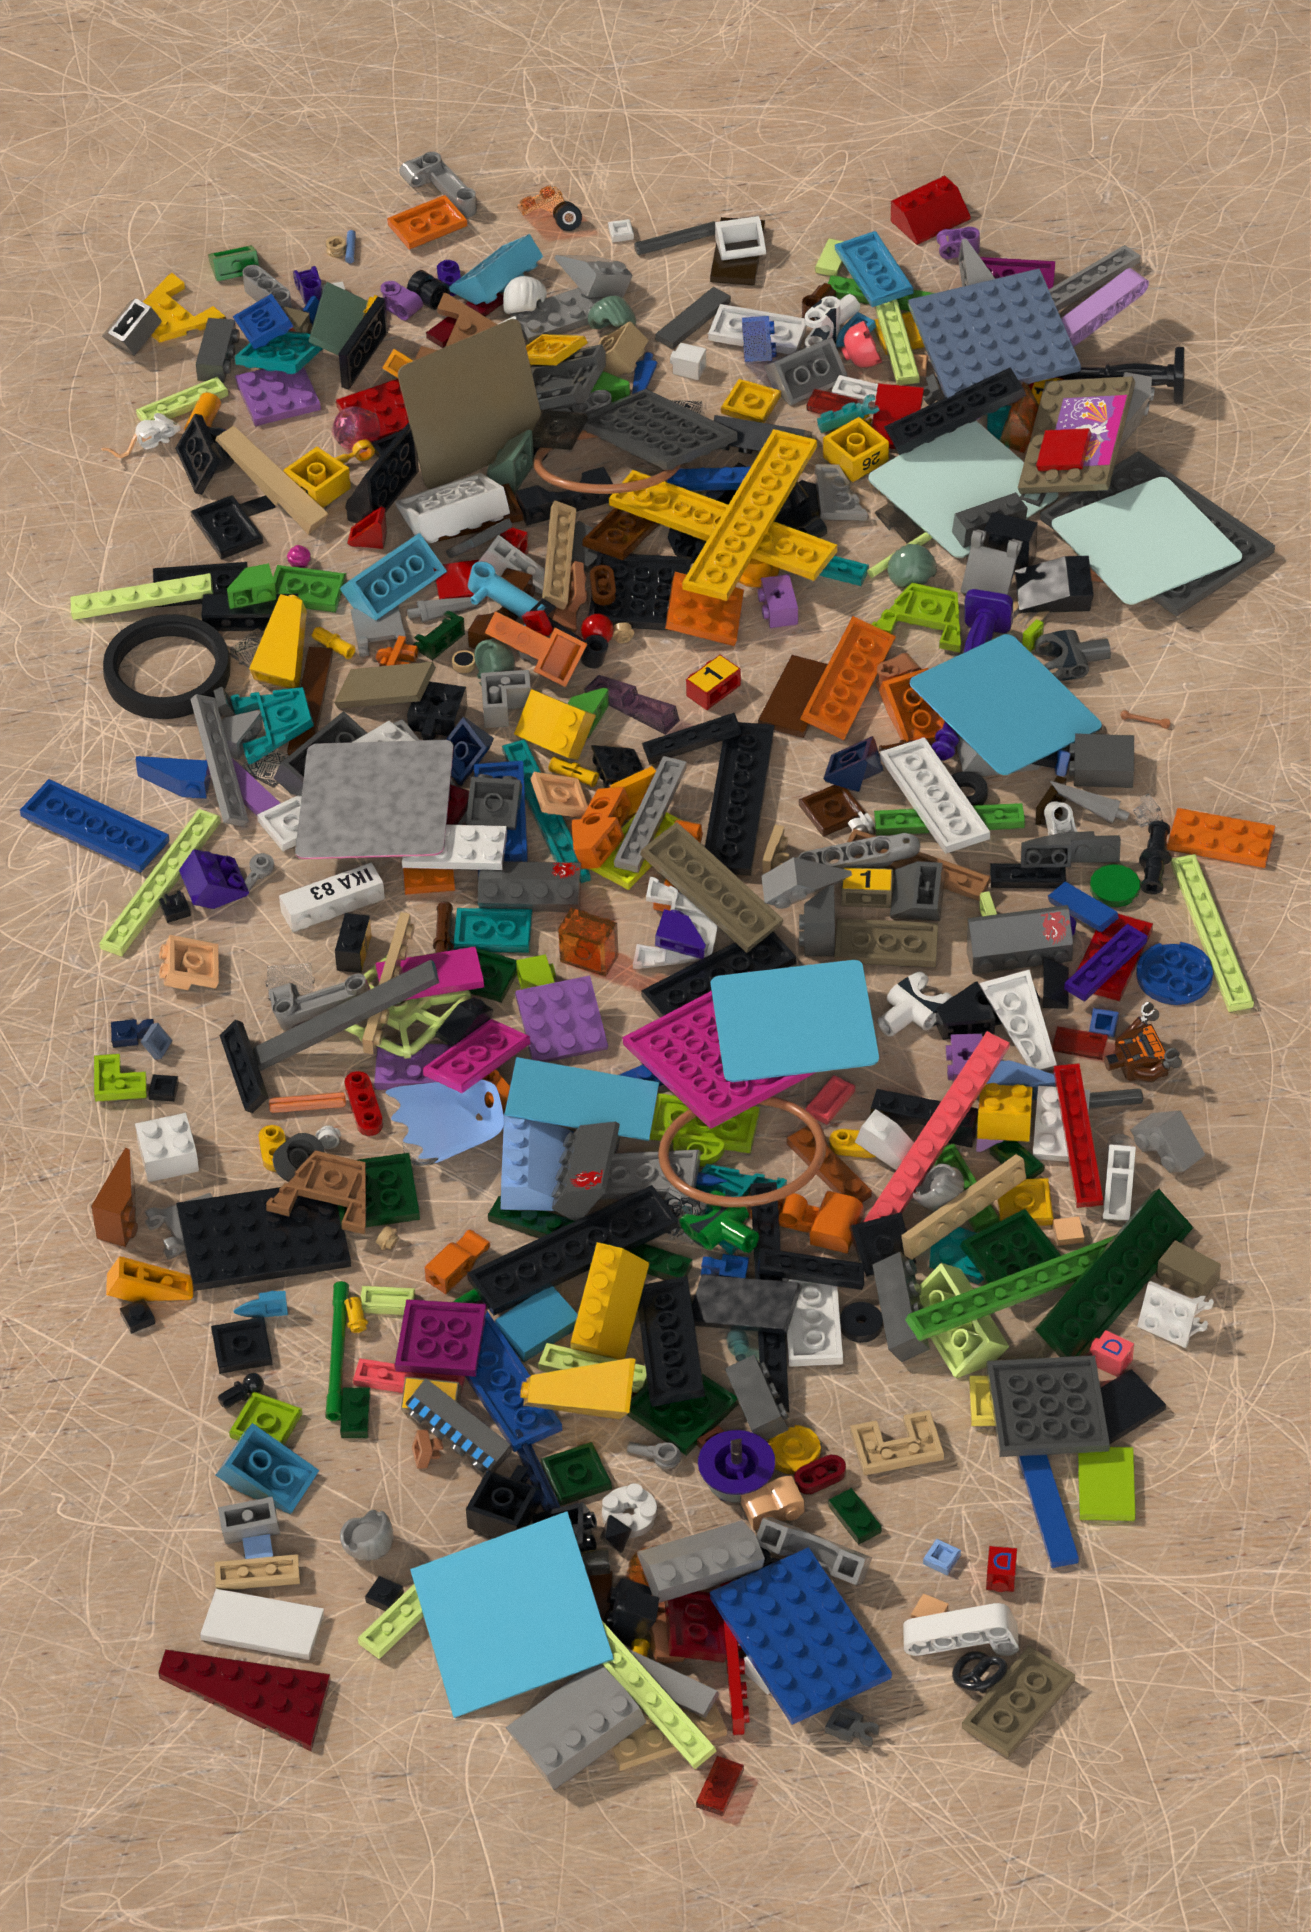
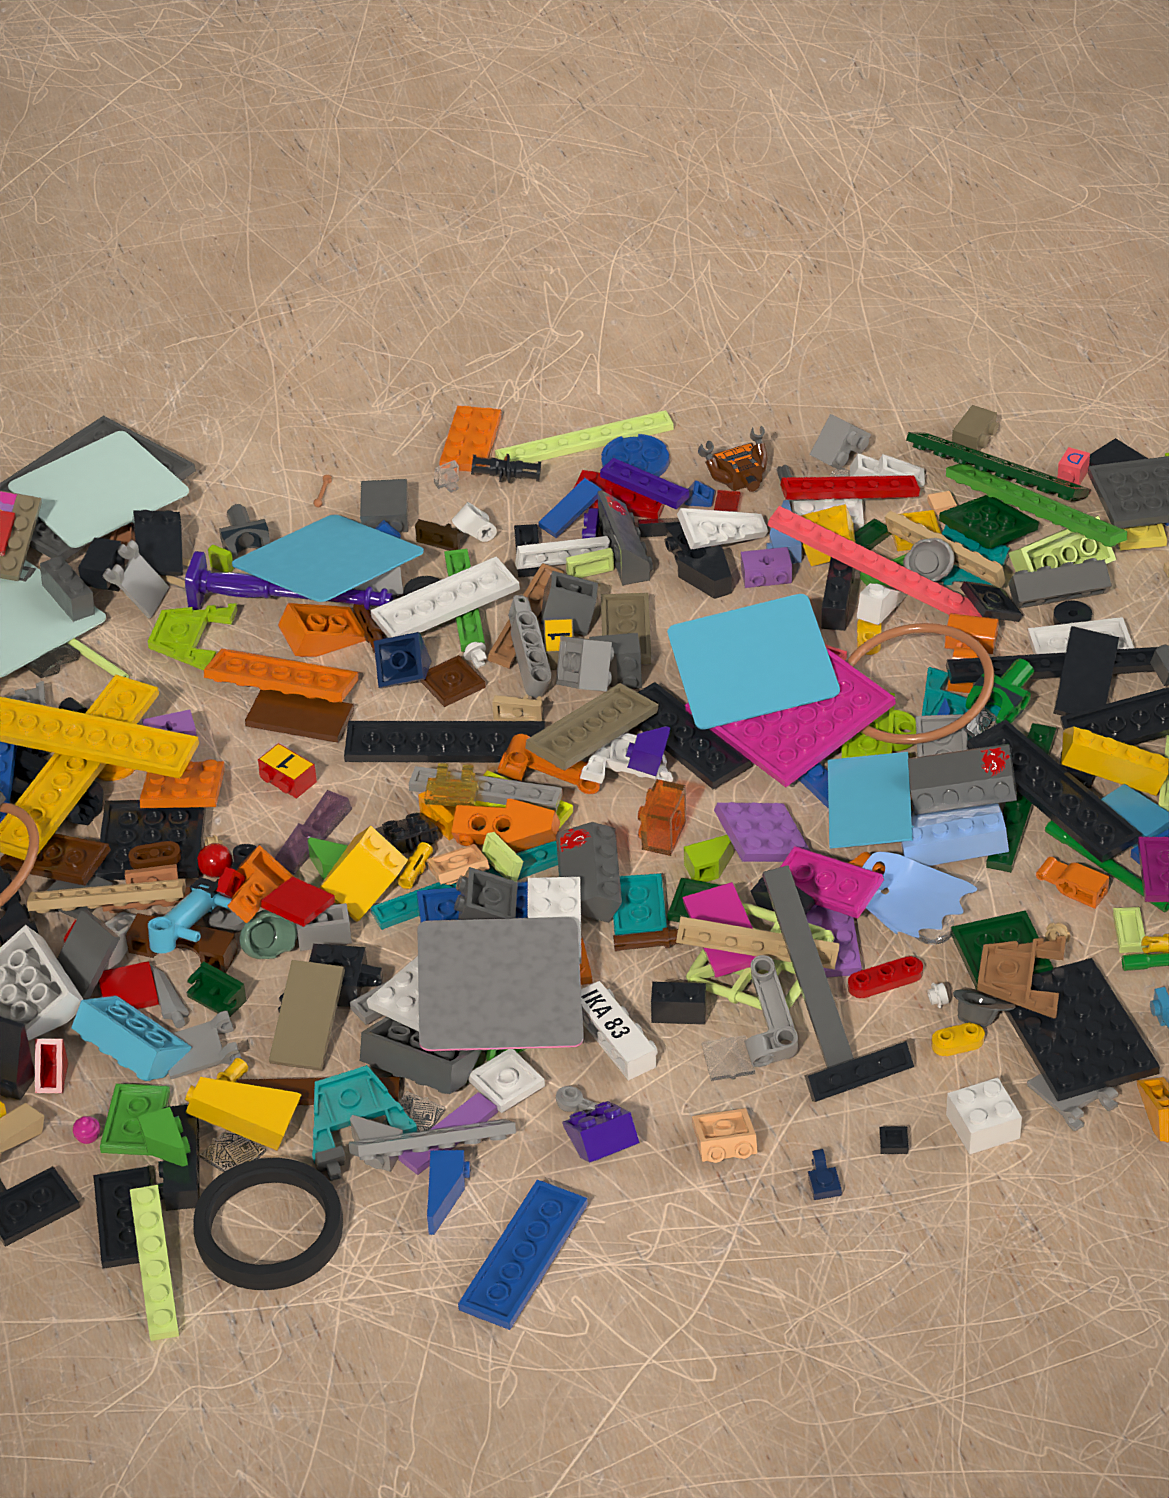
camera: 95 degrees left, 5 degrees down
dark orange slope [91,1148,138,1247] -> none
lime plate [94,1054,147,1102] -> none
yellowish green tile [99,809,221,957] -> none
sand blue tile [141,1023,173,1060] -> none
black tile [159,890,191,923] -> none
orange axle [269,1092,346,1113] -> none
orange hips [376,635,418,666] -> none
dark blue slope [446,717,494,786] -> none
tile [452,650,476,673] -> none
black tile [642,713,742,765] -> none
blue plate [701,1254,749,1278] -> none
clear light blue cylinder [726,1329,749,1361] -> none
black tile [757,1247,865,1290] -> none
dark orange plate [787,1126,872,1203] -> none
nougat piece [876,653,922,691] -> none
white connector [877,972,953,1037] -> none
sand green piece [888,544,937,587] -> none
dark grey slope [1020,831,1121,868] -> none
light grey bar [1050,781,1130,823] -> none
green tile [1090,864,1140,907] -> none
white plate [1137,1281,1214,1348] -> none
none -> red tile [261,876,335,927]
none -> clear yellow plate [424,763,479,806]
none -> yellowish green tile [481,832,523,882]
none -> white tile [515,536,610,569]

